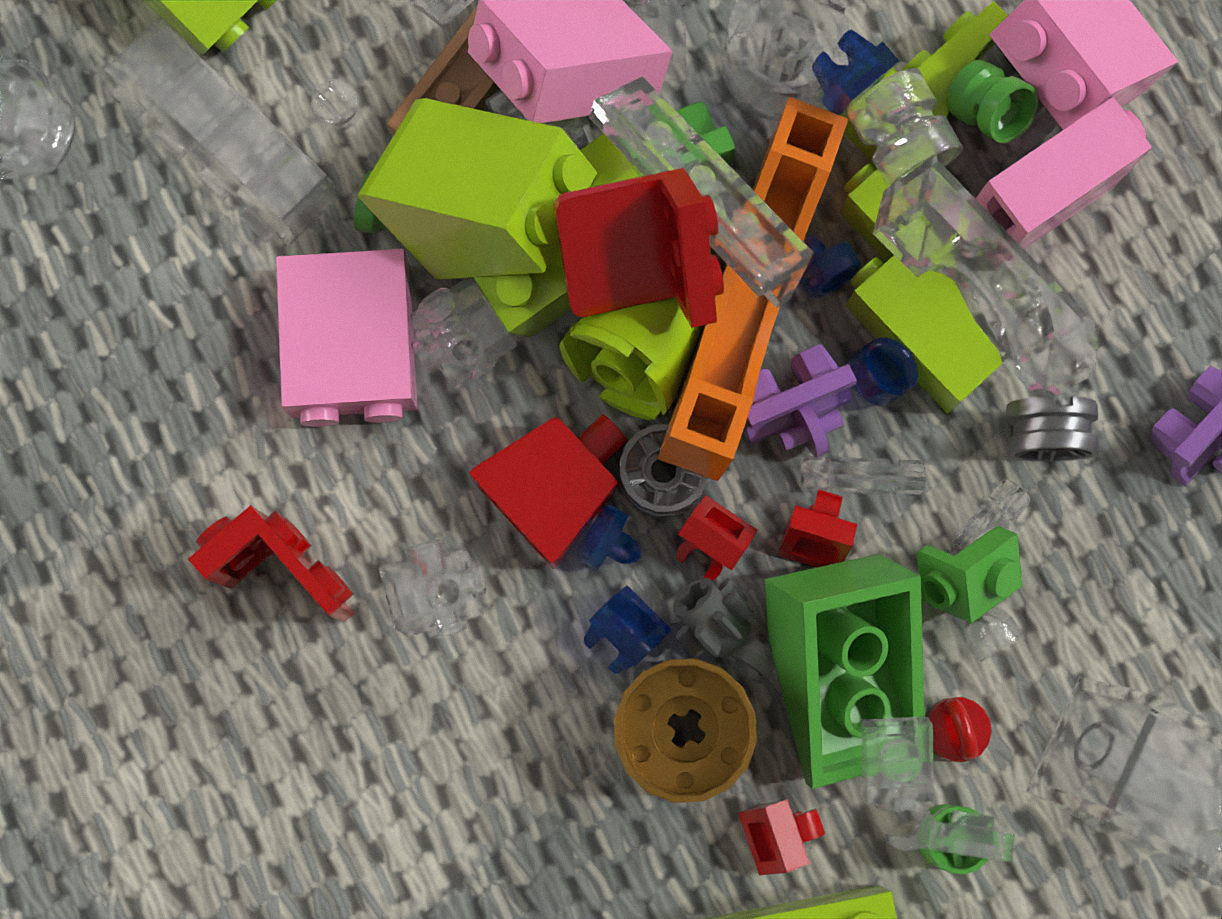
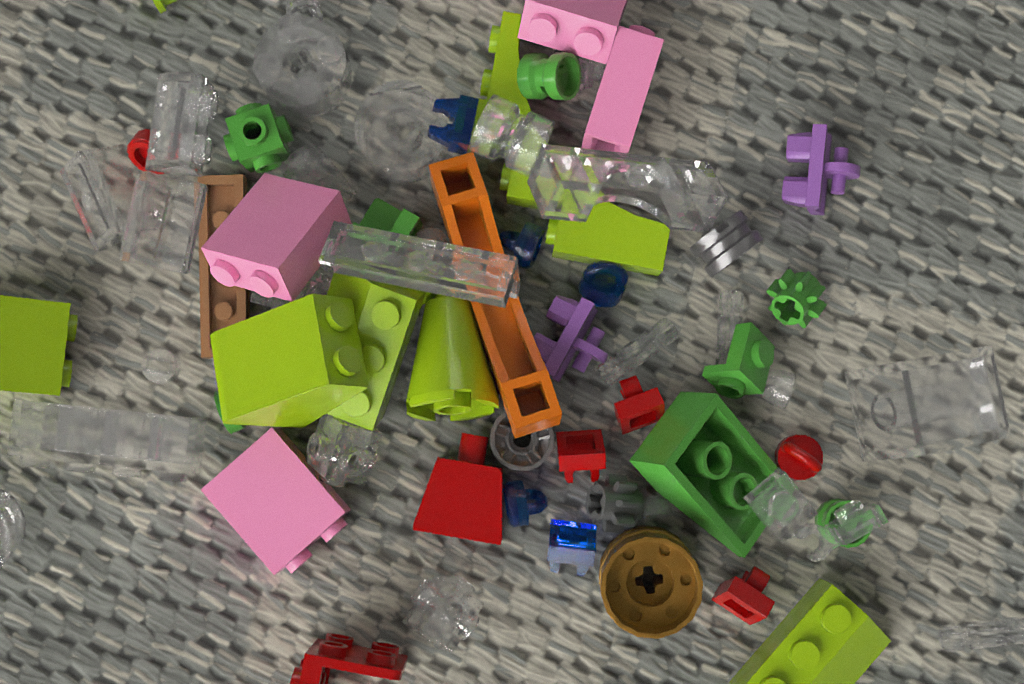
camera: 30 degrees left, 5 degrees up
red bracket [554,168,724,328] -> none
none -> bright green gear [766,269,827,328]

